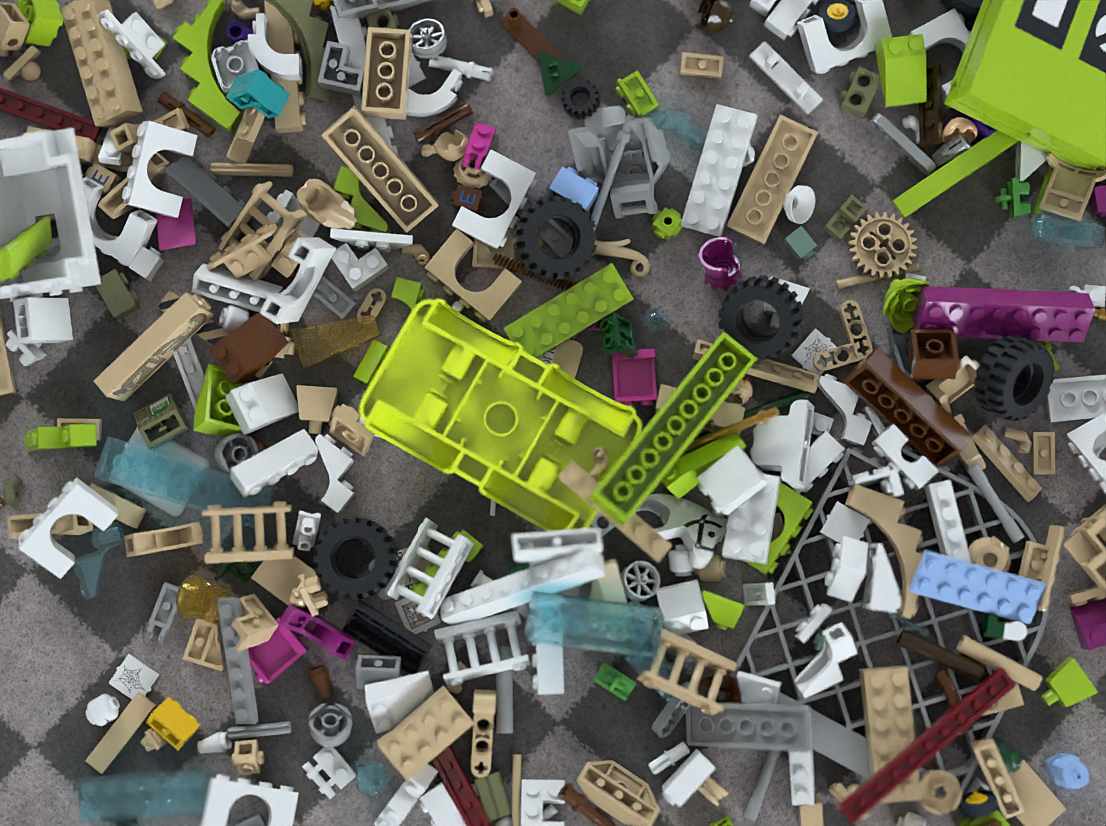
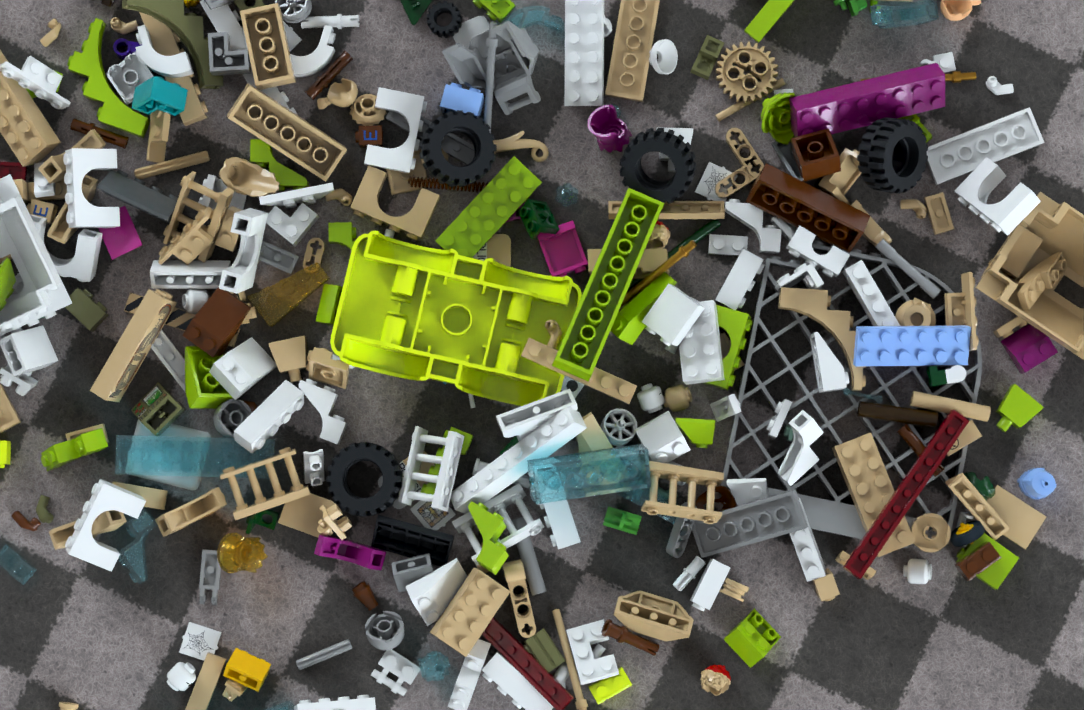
camera: 15 degrees left, 0 degrees up
white brick [129,246,164,281] -> none
tan wing [183,617,223,671] -> none
white cone [197,731,232,754] -> none
light grey plate [217,598,259,724] -> none
tan panel [232,594,279,652] -> none
tan brick [232,740,264,775] -> none
dark pink panel [248,617,309,684] -> none
dark pink hinge [462,123,496,171] -> none
white animal [635,494,728,569] -> none
lime brick [652,207,683,240] -> none
light grey piece [744,750,782,821] -> none
white brick [750,400,815,489] -> none
sand green brick [783,226,817,261] -> none
white piece [820,501,870,543] -> none
white brick [825,536,868,602] -> none
tan plate [971,424,1042,502] -> none
none -> lime arch [468,501,509,575]

